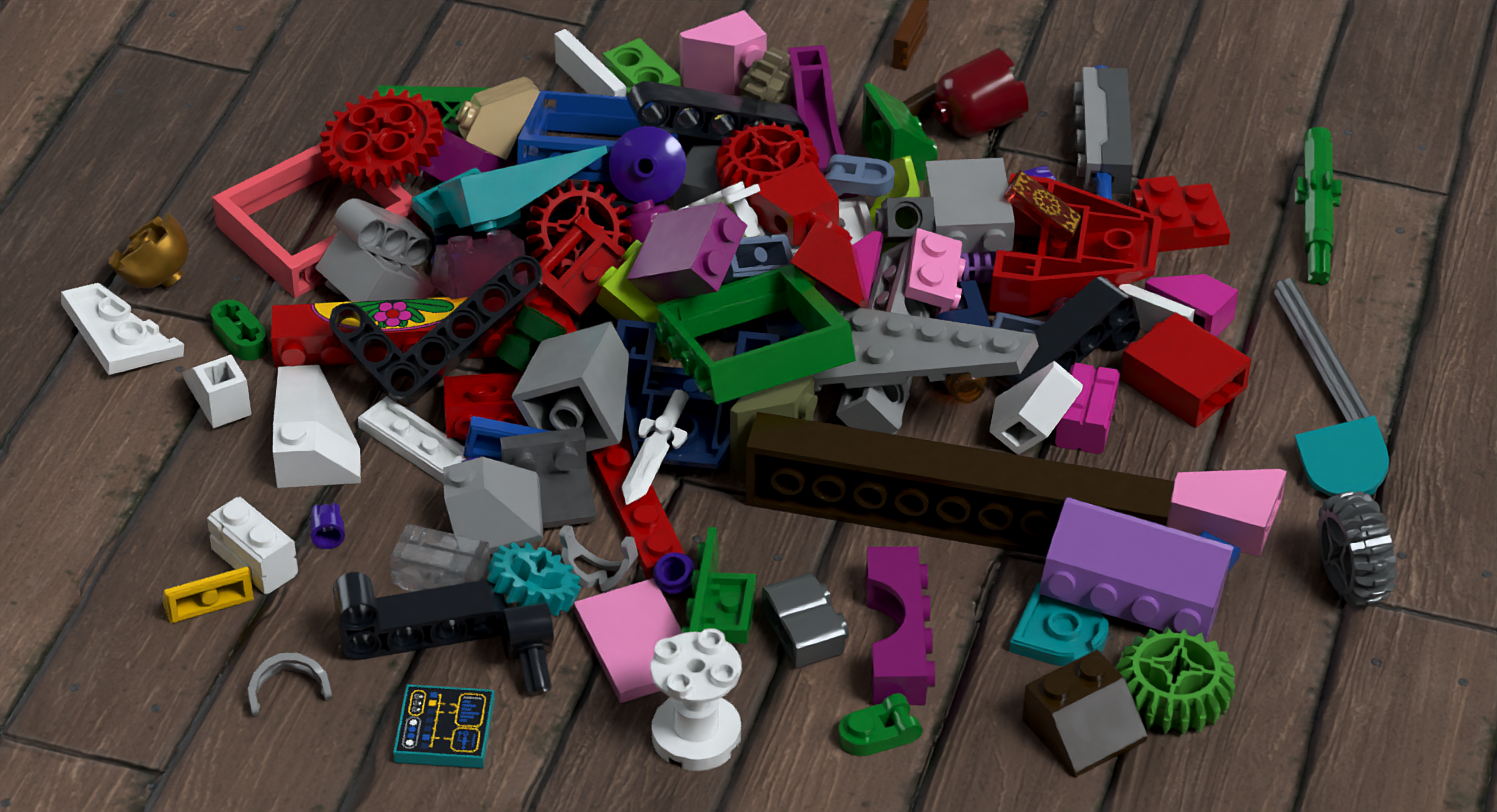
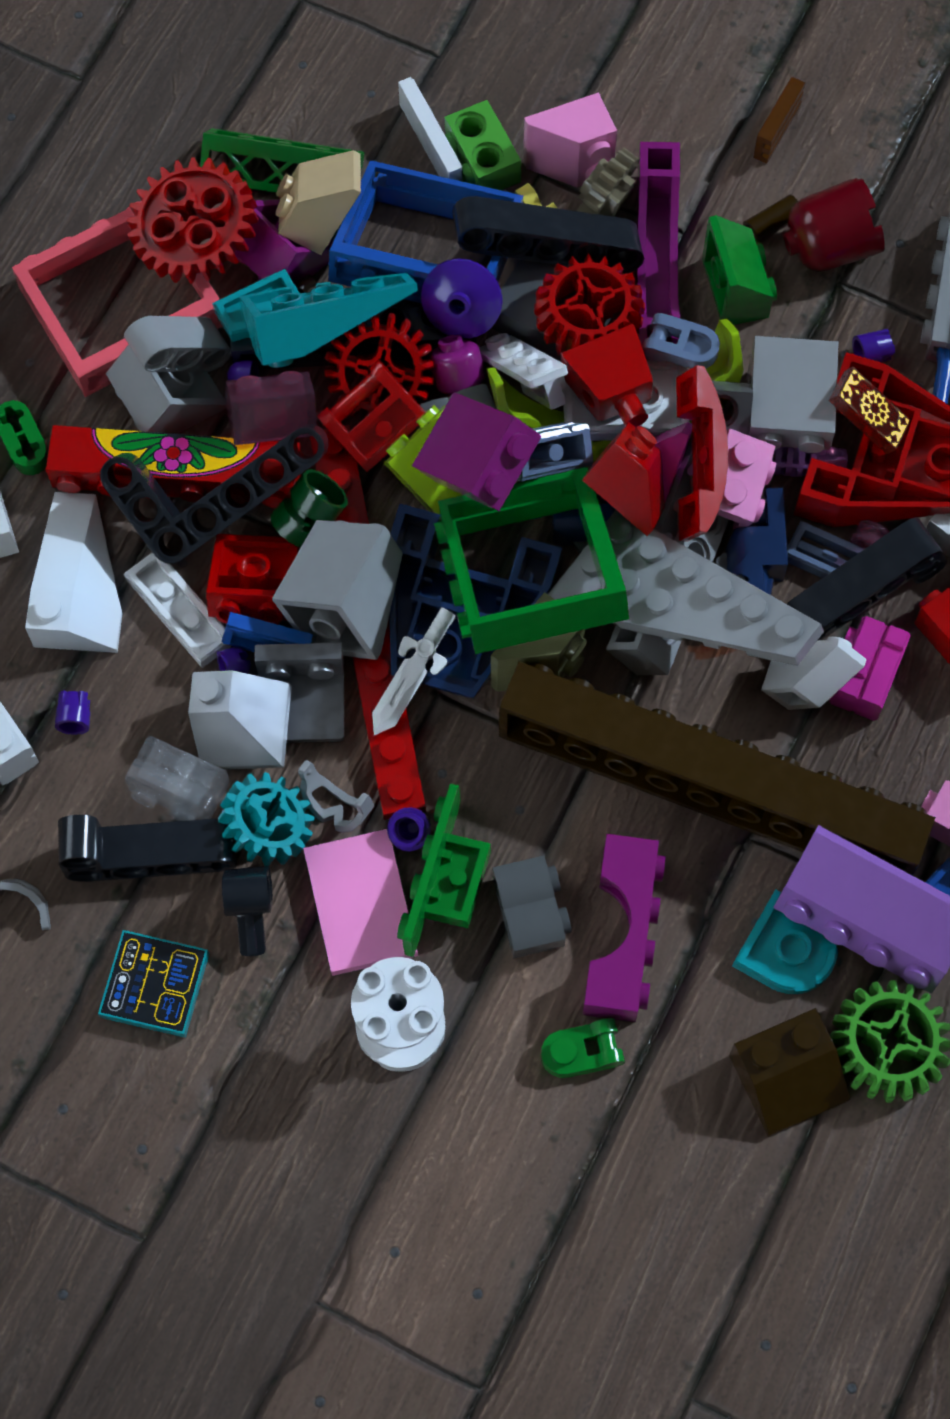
camera: 10 degrees right, 25 degrees up
none -> red slope [676,365,728,542]

